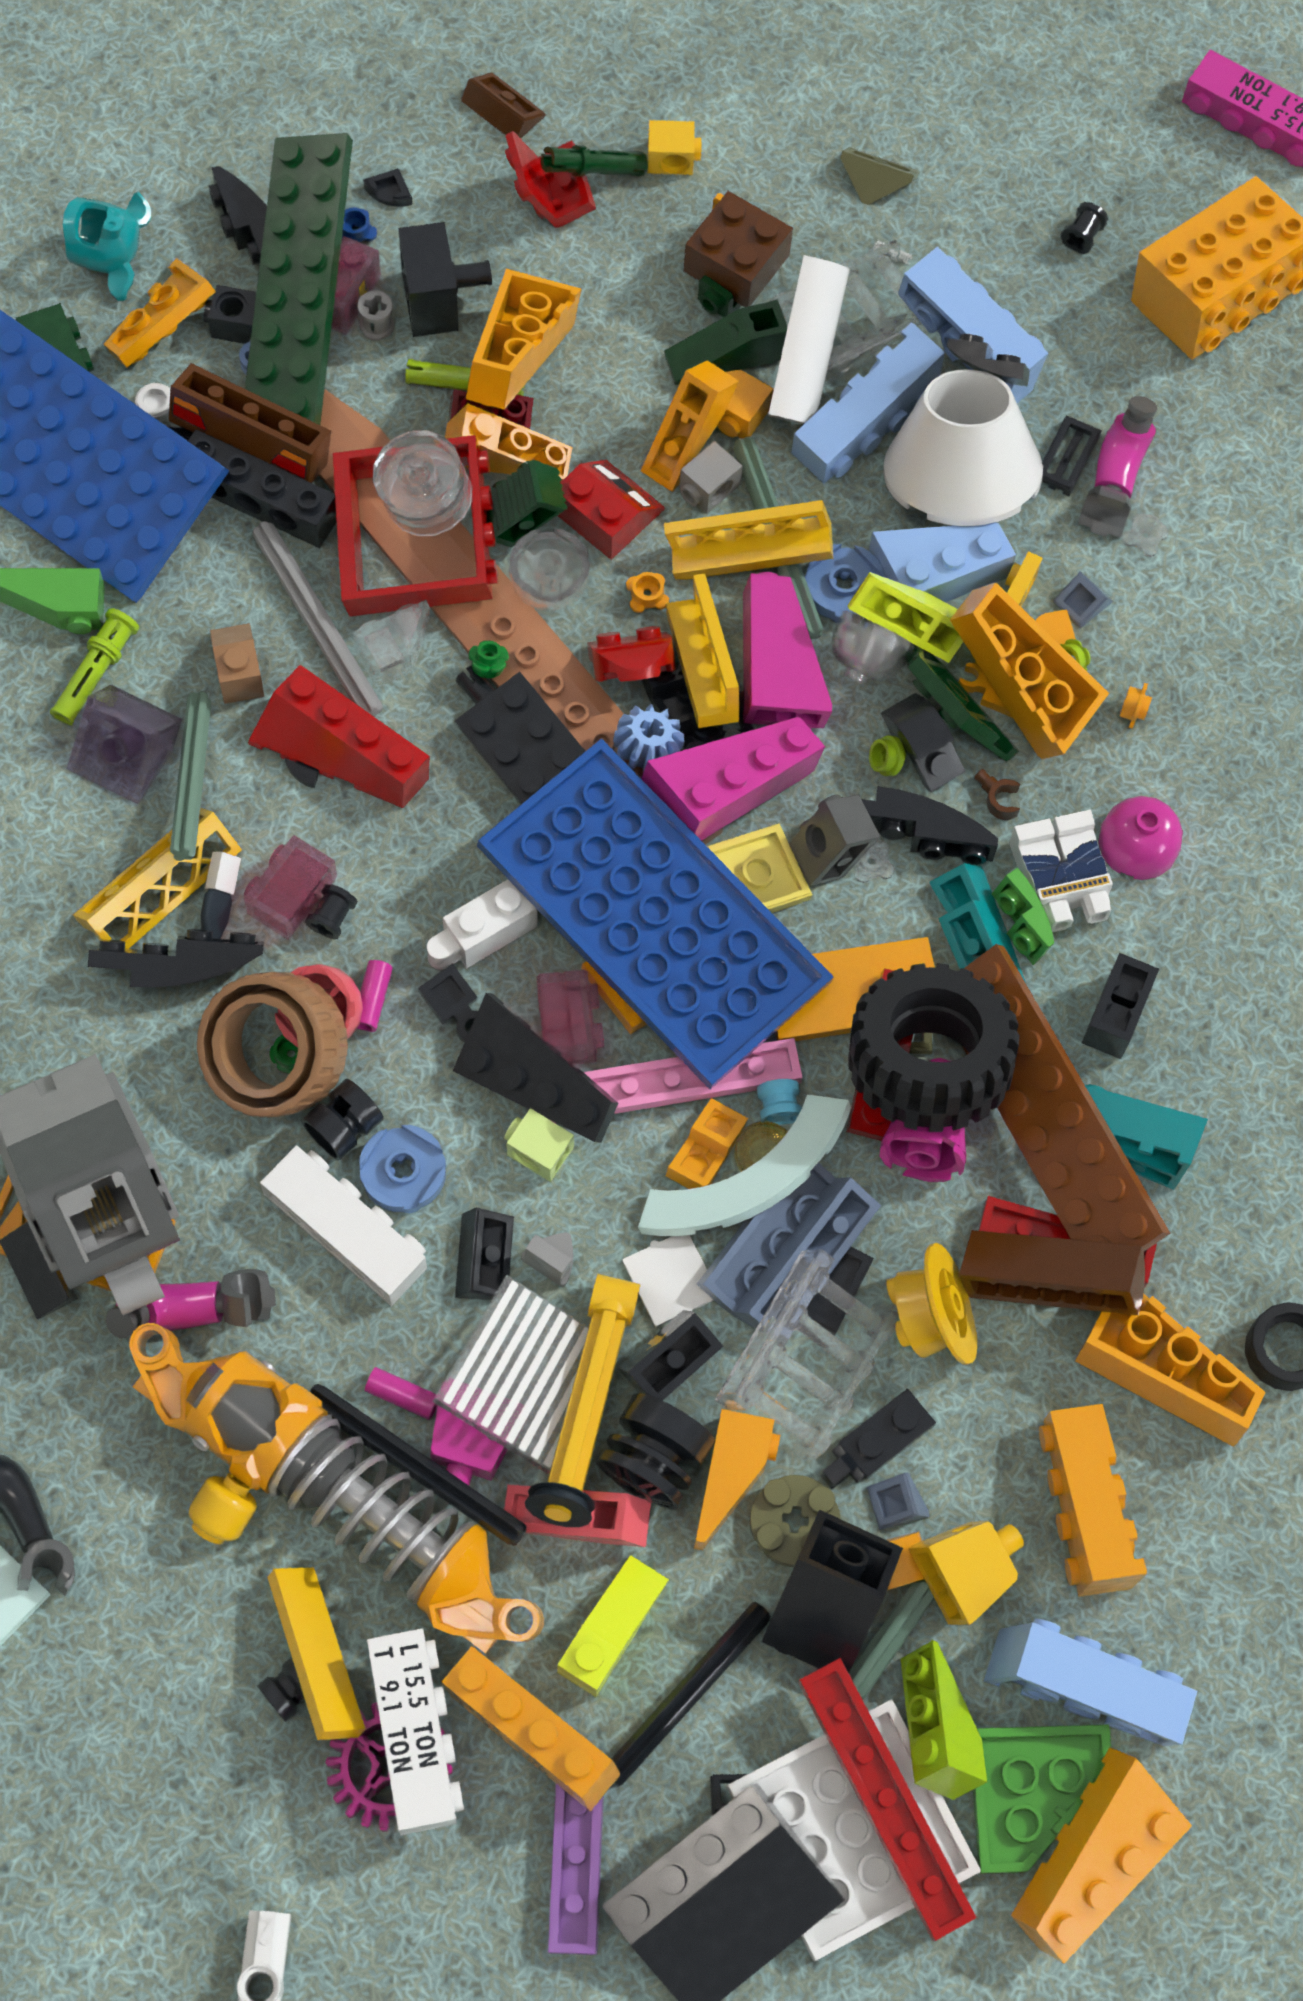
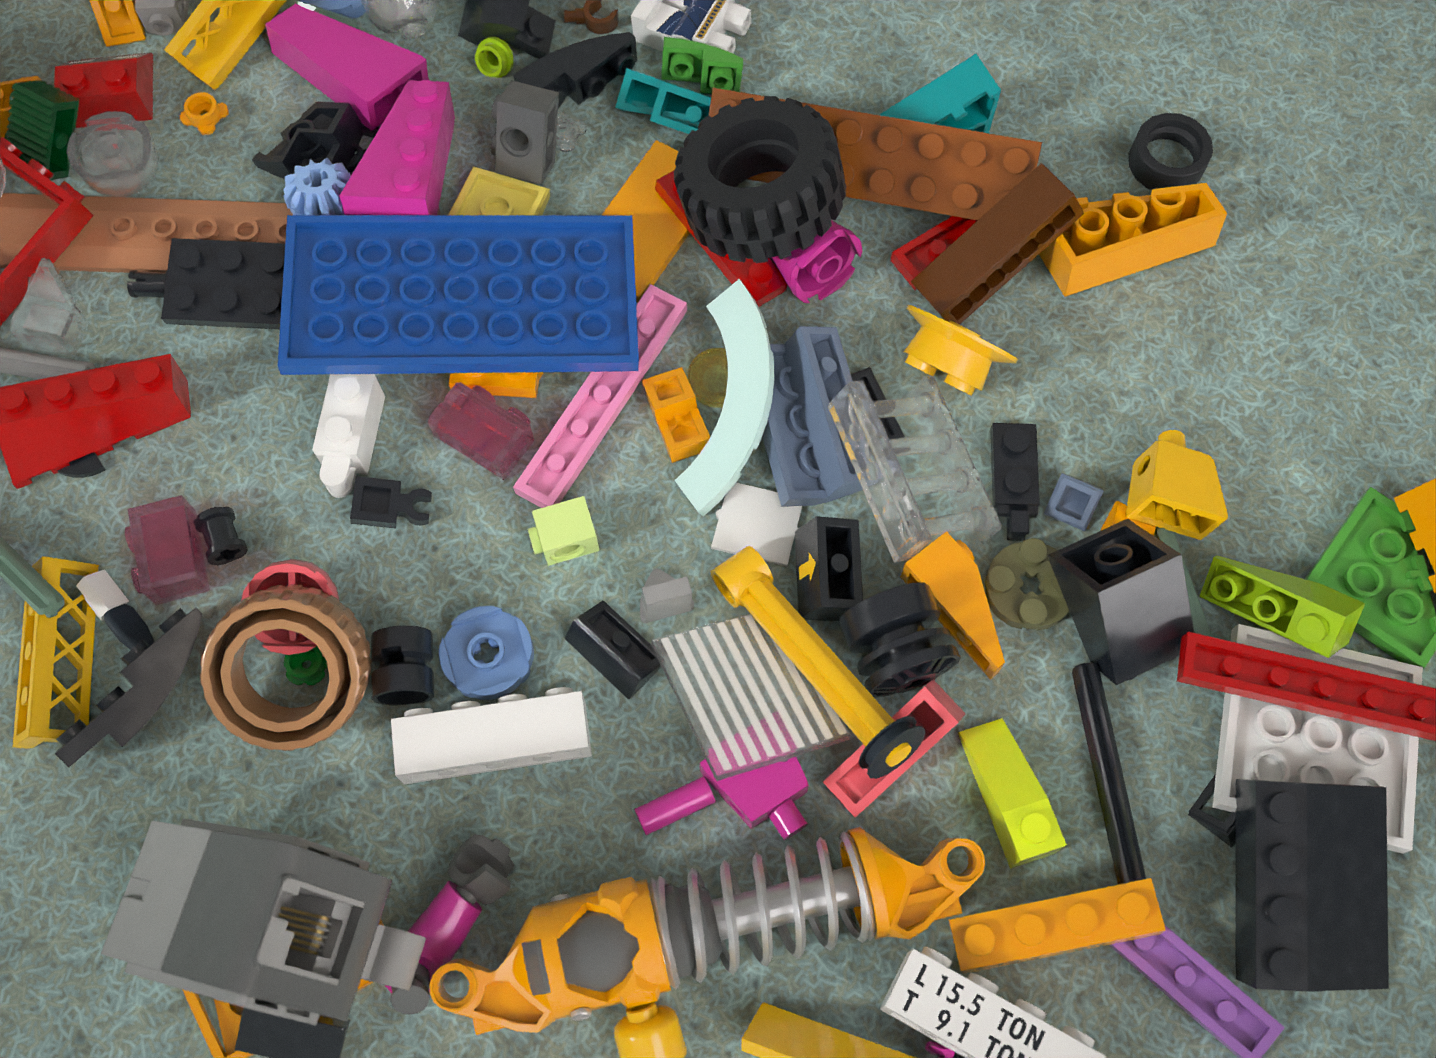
camera: 45 degrees left, 0 degrees up
black axle [310,1384,527,1546] -> none
dark pink hinge [357,960,393,1032] -> none
black wing [453,993,618,1143] -> none
green plate [468,640,509,679] -> none
red slope [587,626,676,682] -> none
yellow fence [666,574,739,728] -> none
medium azure wheel [757,1079,802,1126] -> none
light blue wedge [984,1619,1197,1746] -> none
light orange wedge [1039,1404,1147,1597] -> none
black brick [1082,953,1159,1059] -> none

